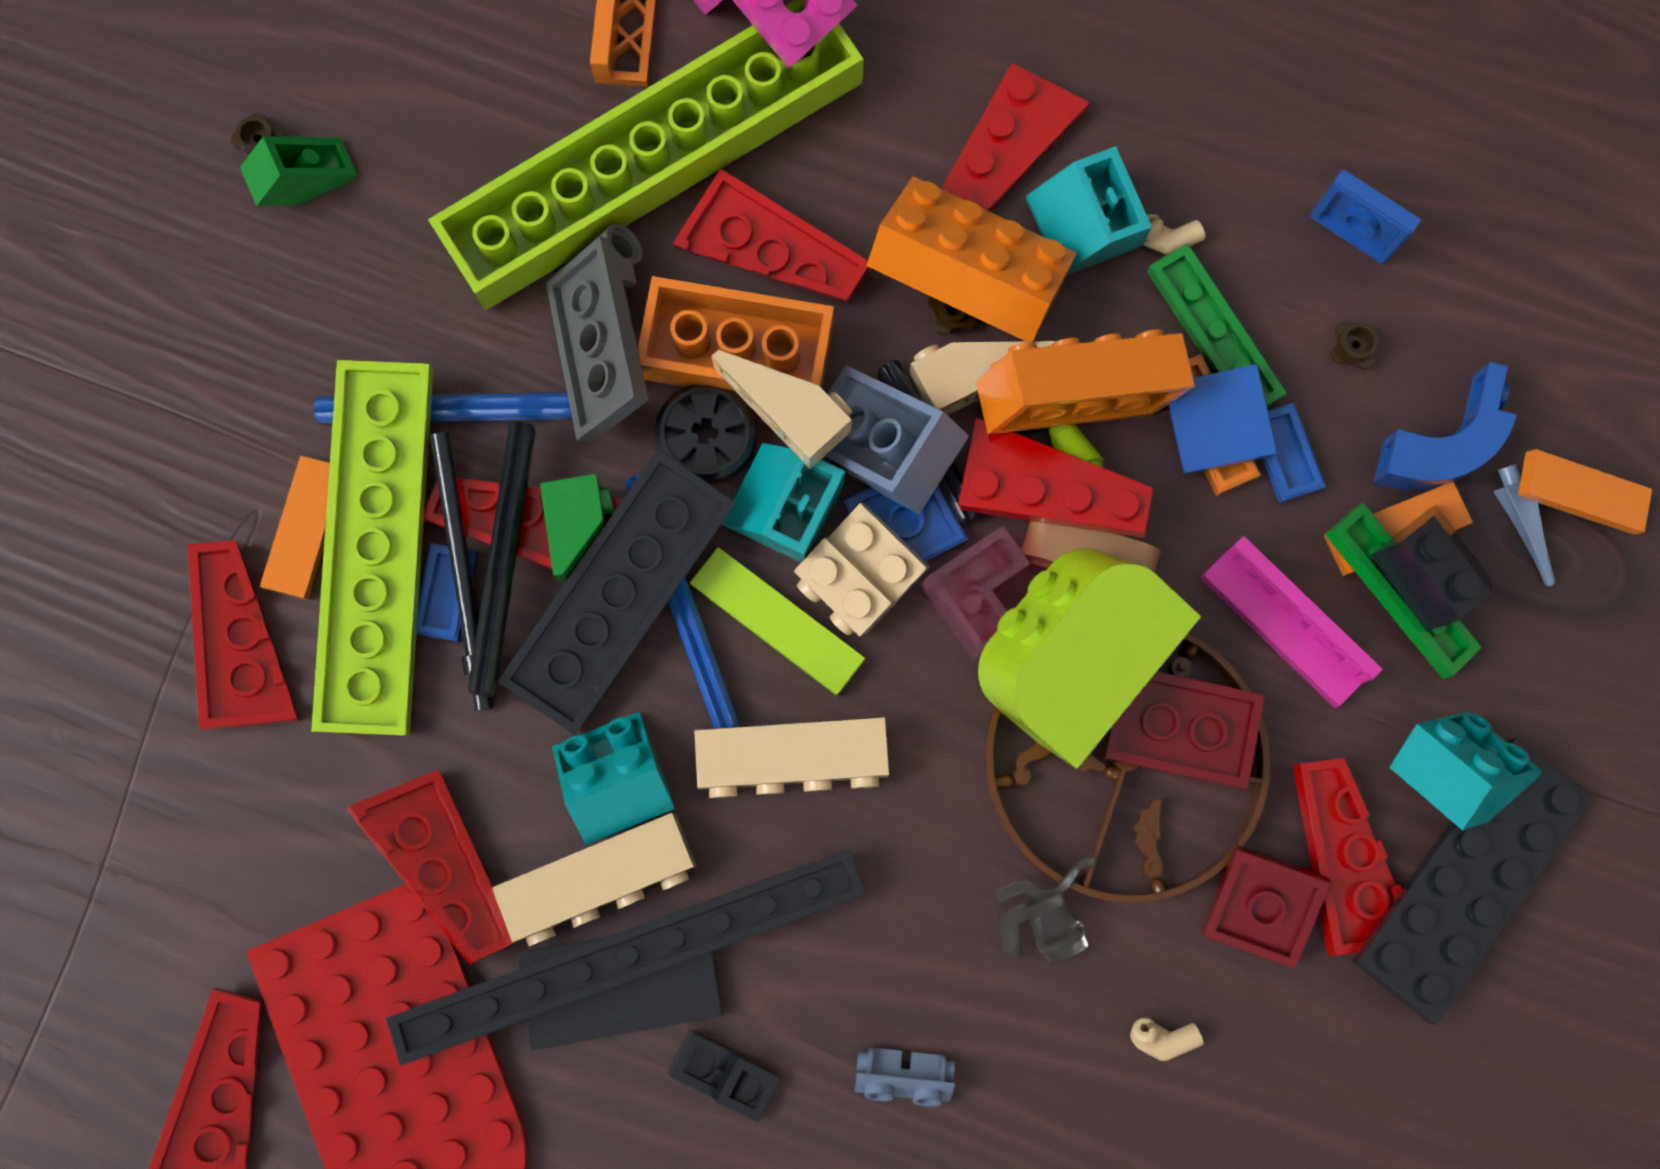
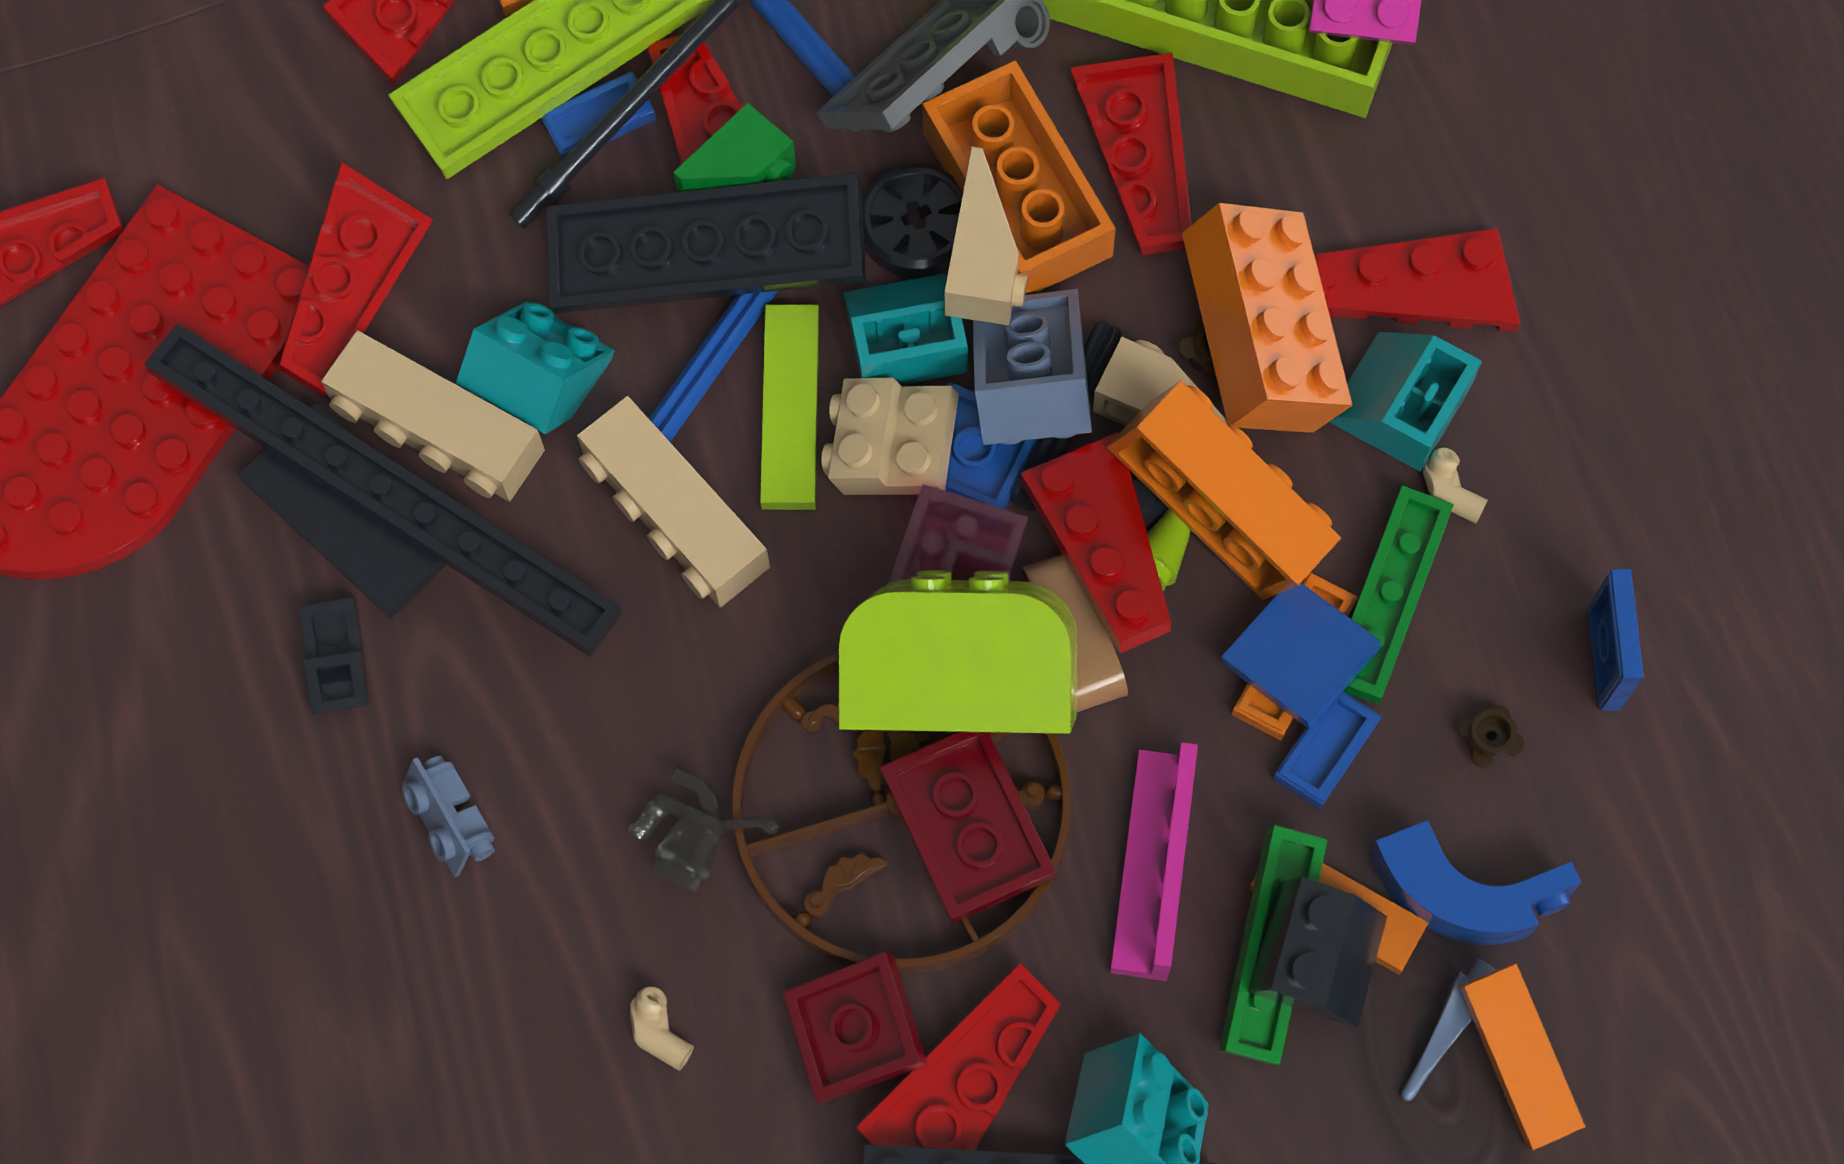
camera: 55 degrees right, 10 degrees down
black axle [468,422,536,697] -> none

